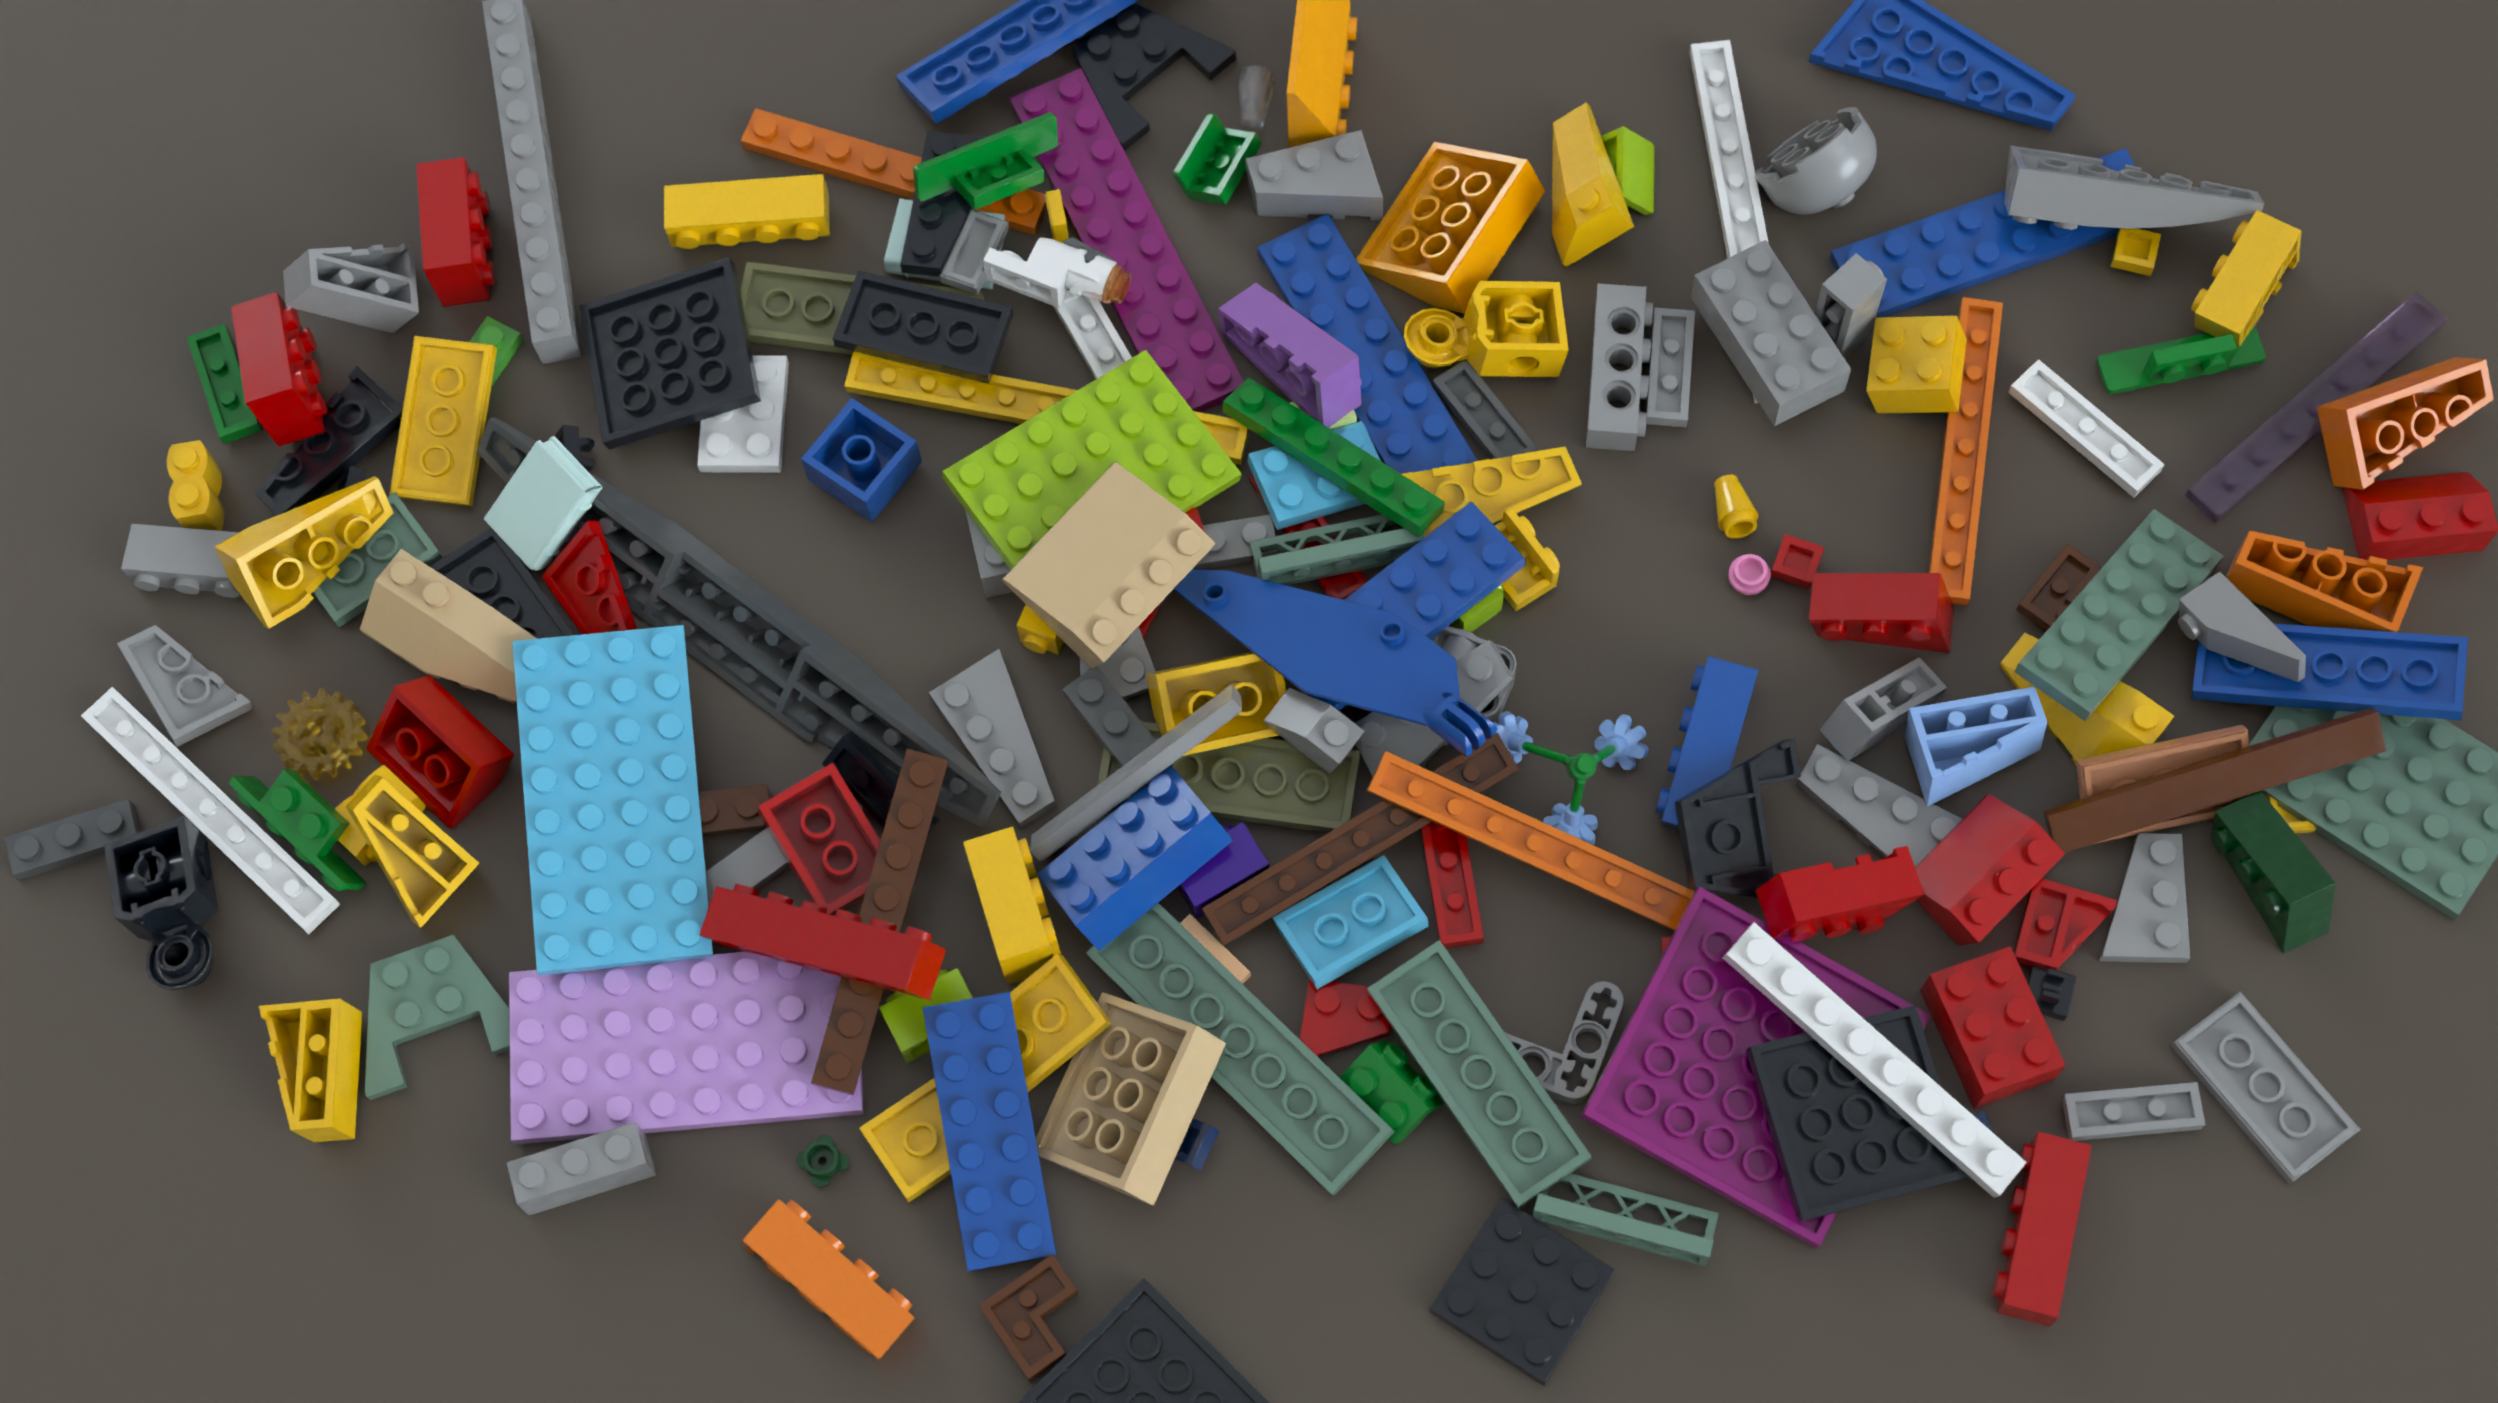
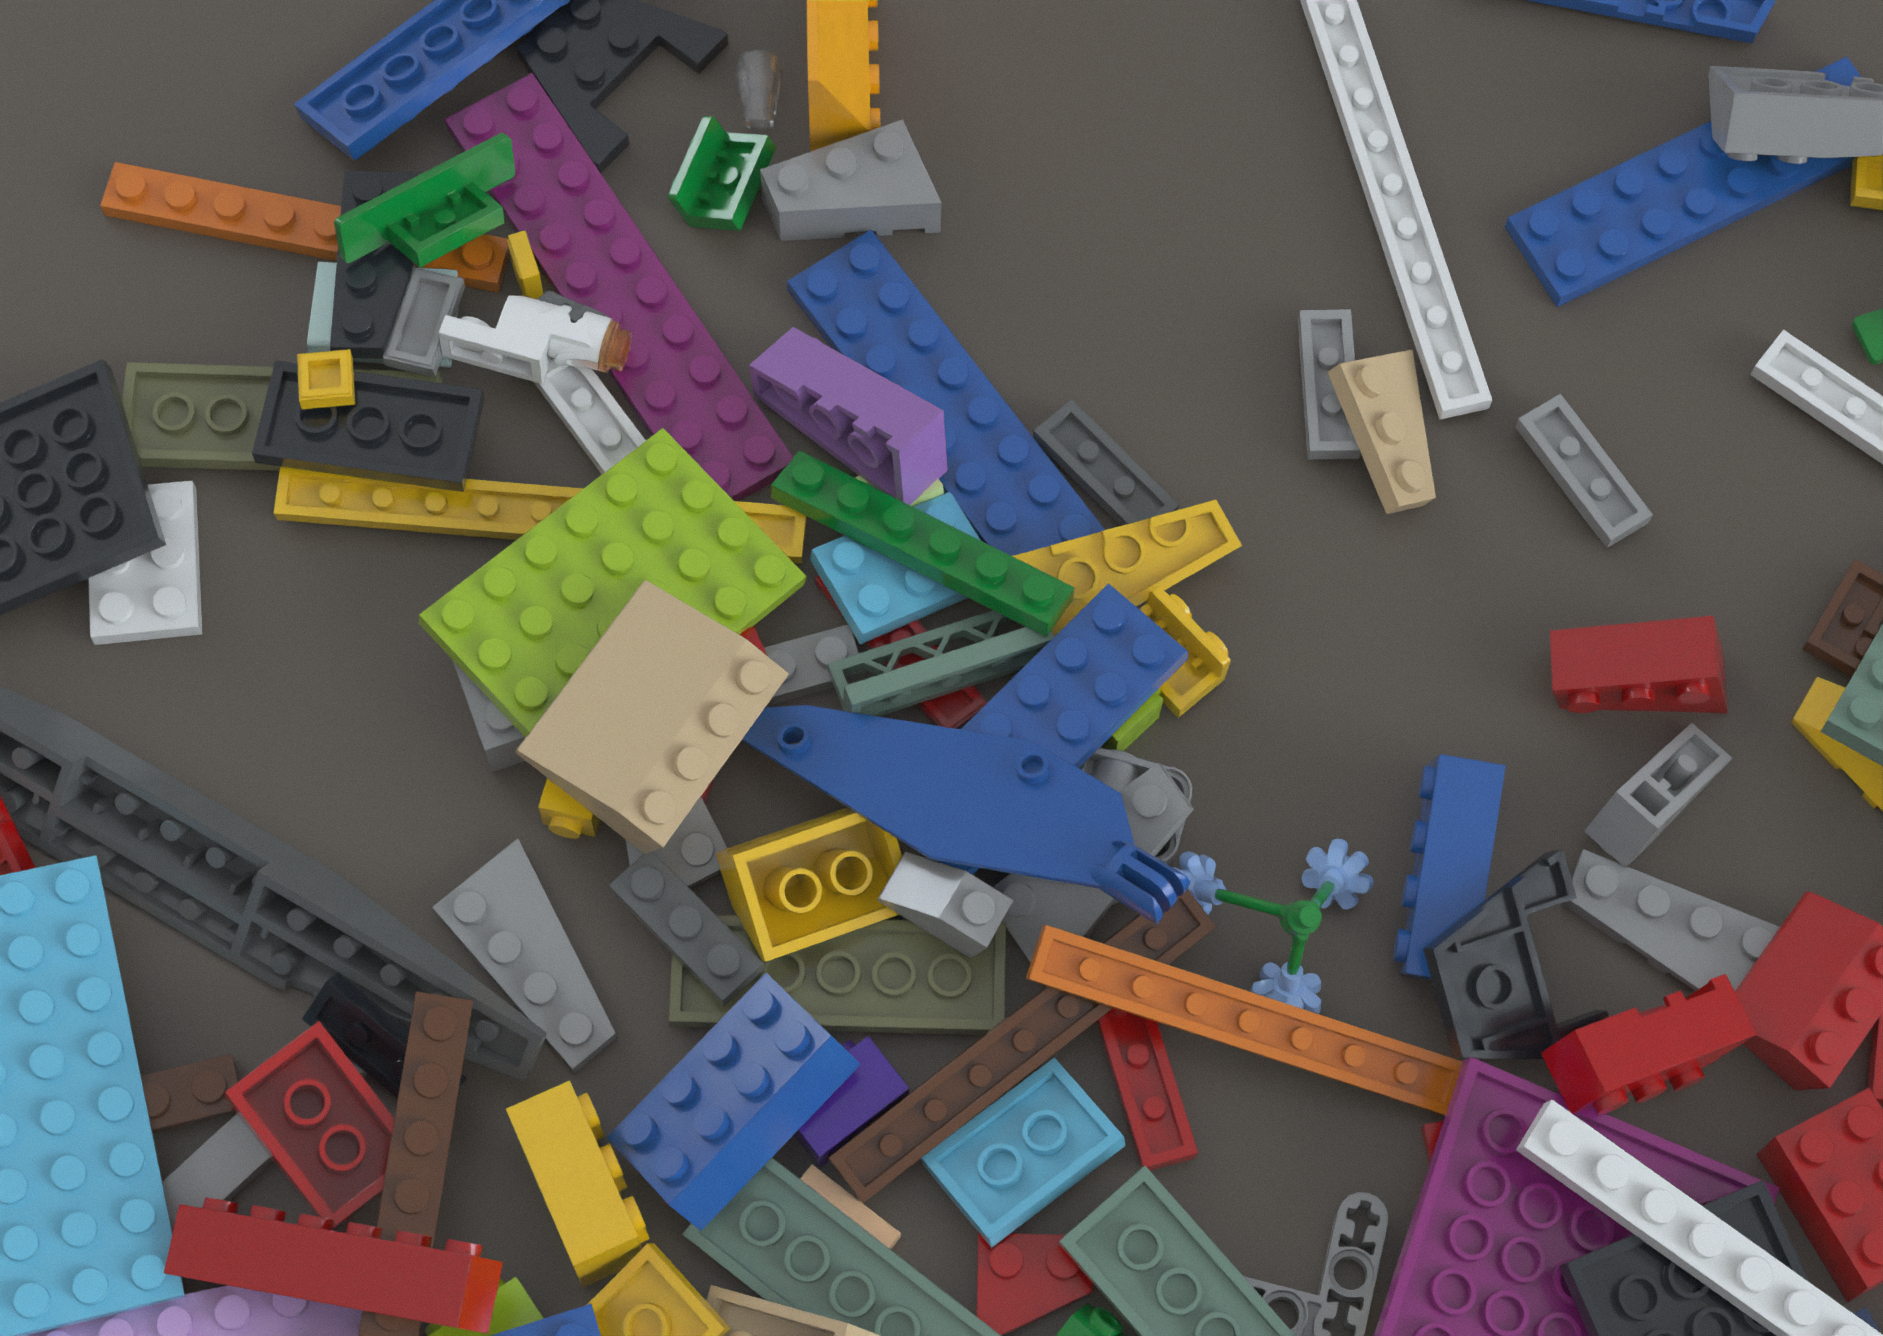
camera: 15 degrees left, 0 degrees up
yellow brick [664,174,830,249] -> none
blue brick [801,398,922,522] -> none
light grey tile [1030,684,1242,862] -> none
light orange slope [1356,142,1545,314] -> none
yellow brick [1404,281,1569,377] -> none
yellow wedge [1552,103,1634,267] -> none
light grey brick [1586,283,1653,451] -> none
lime panel [1601,126,1654,215] -> none
light grey brick [1690,240,1851,426] -> none
yellow cone [1714,475,1759,539] -> none
bright pink plate [1728,554,1771,595] -> none
light grey cylinder [1755,107,1877,215] -> none
red plate [1771,534,1825,590] -> none
light grey brick [1815,253,1887,359] -> none
yellow brick [1866,316,1967,413] -> none
light blue wedge [1904,687,2047,807] -> none
orange plate [1928,297,2003,606] -> none
none -> yellow tile [297,349,355,409]
none -> tan wing [1327,350,1436,515]
none -> light grey plate [1515,393,1653,548]

